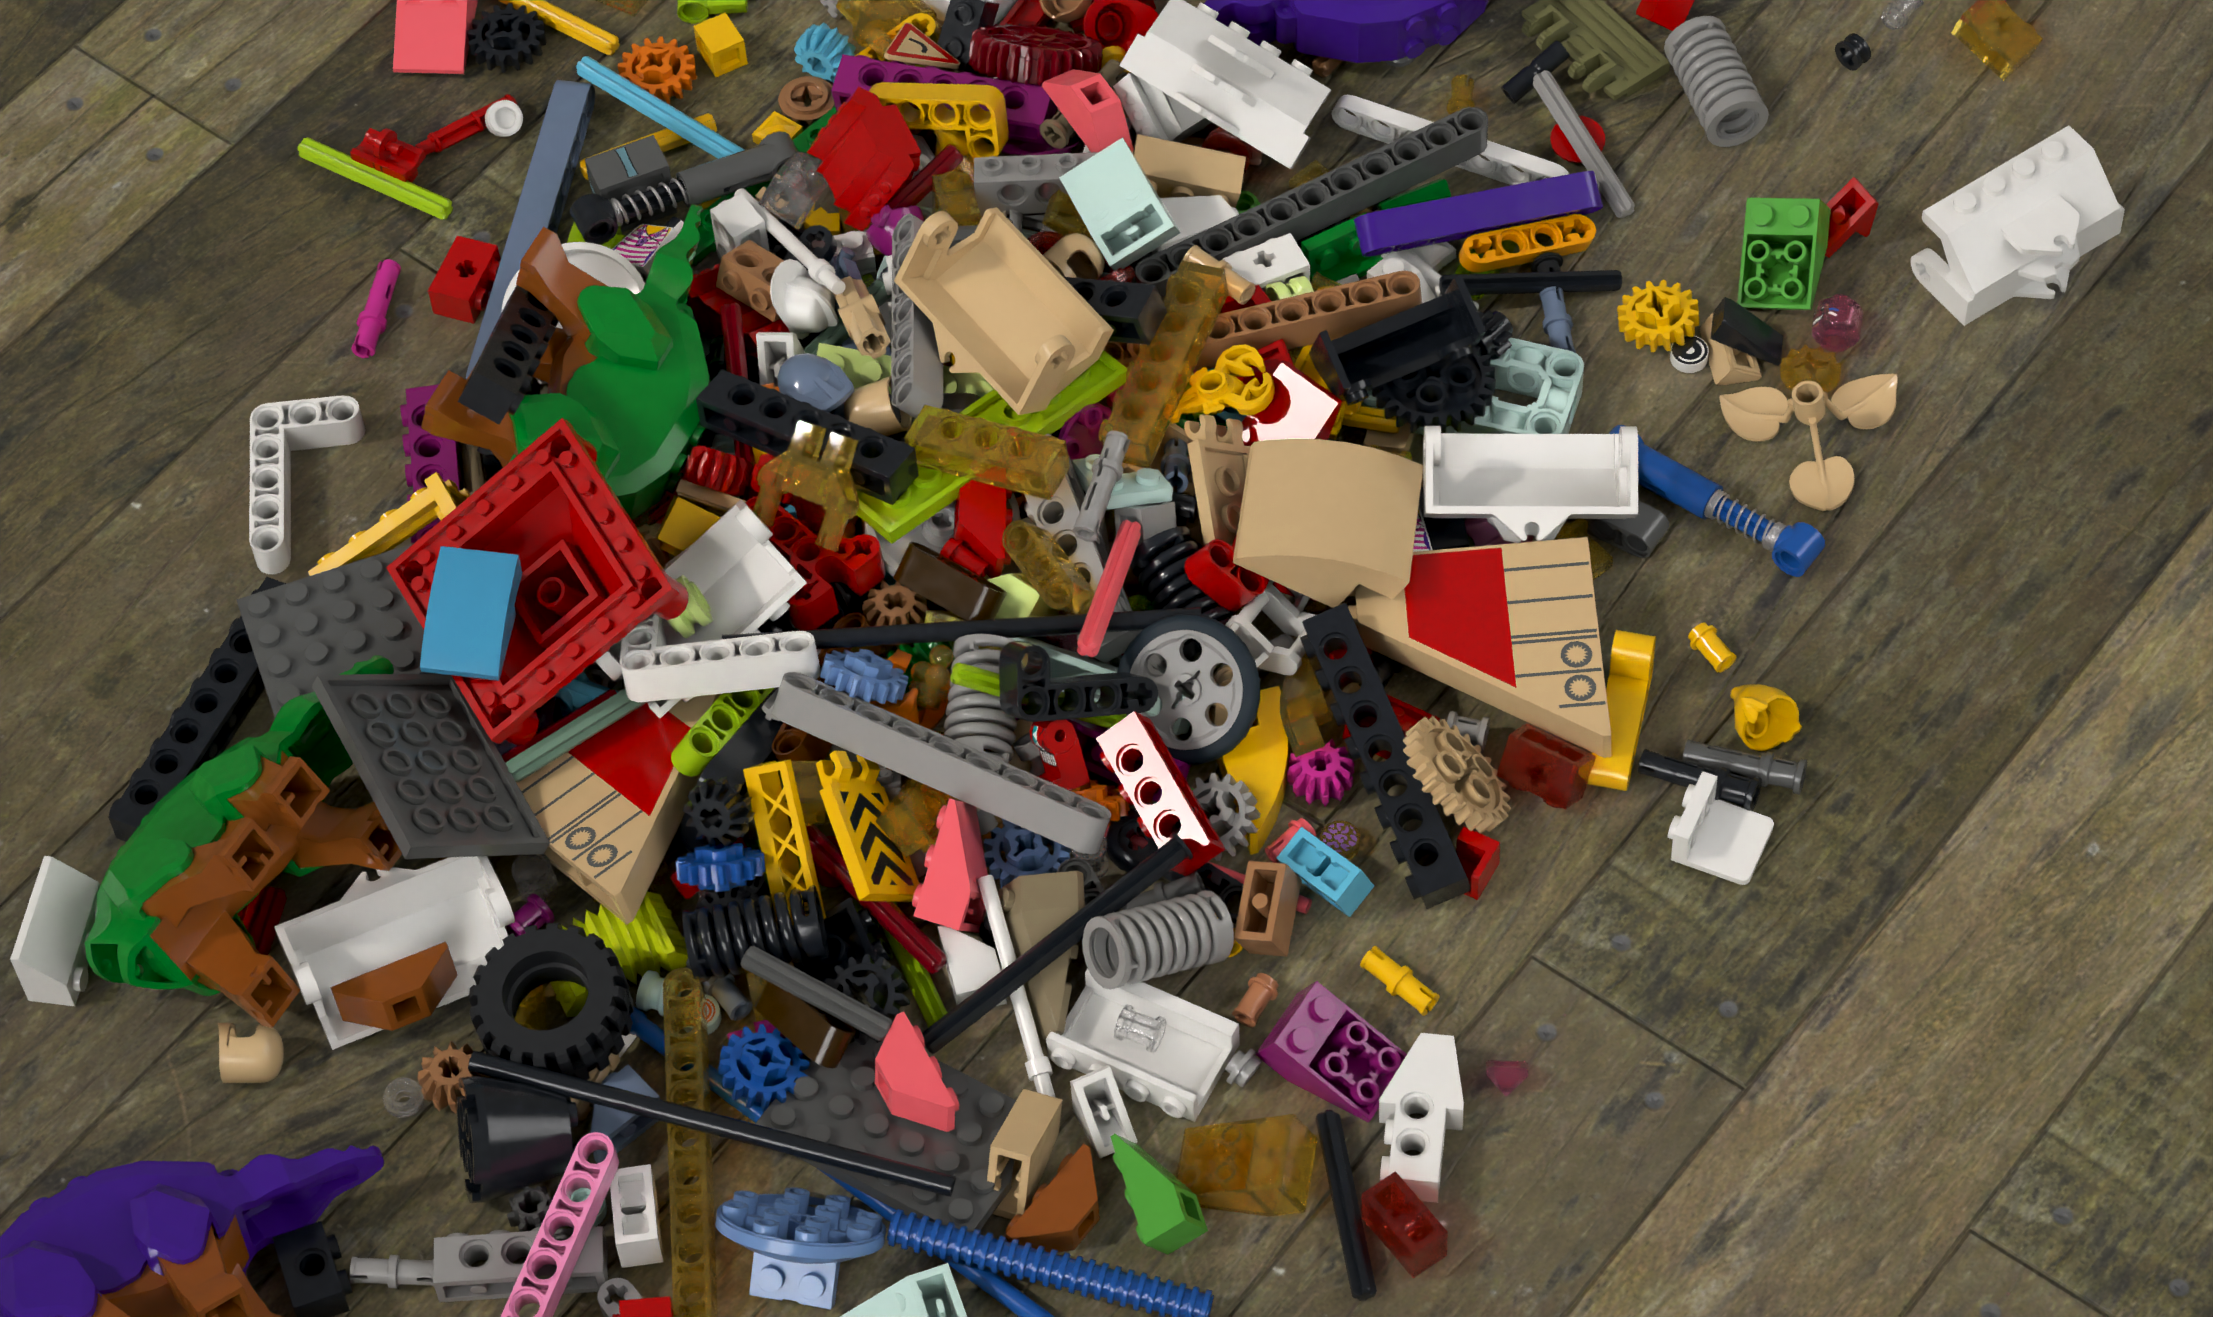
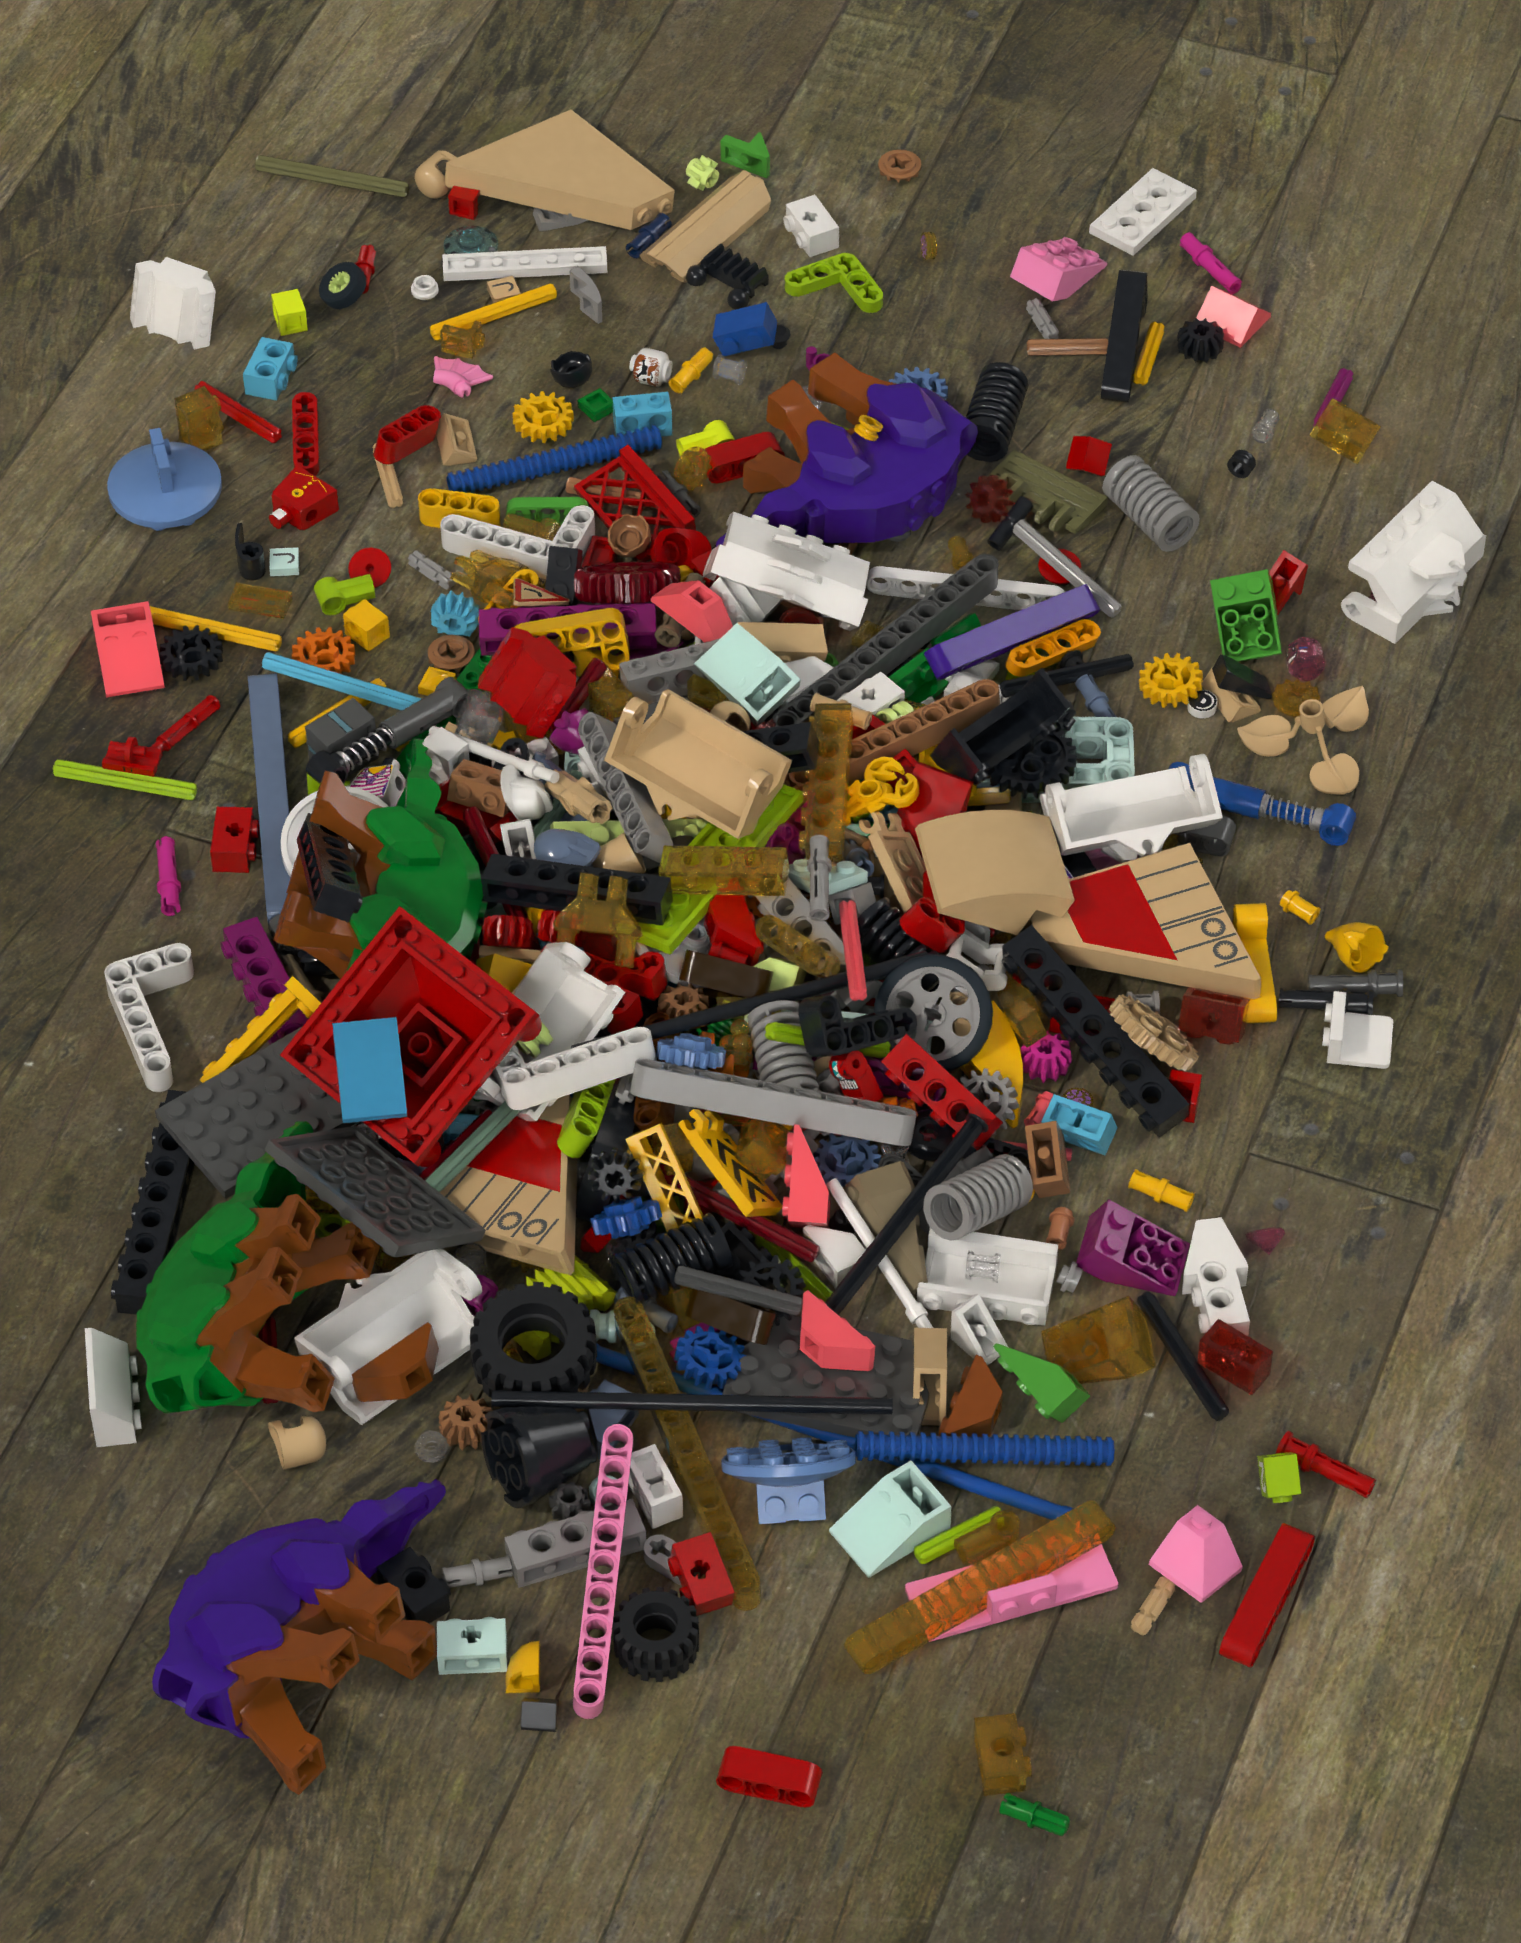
camera: 20 degrees left, 5 degrees down
white tile [485,100,523,137] -> none
none -> clear red gear [965,475,1015,523]

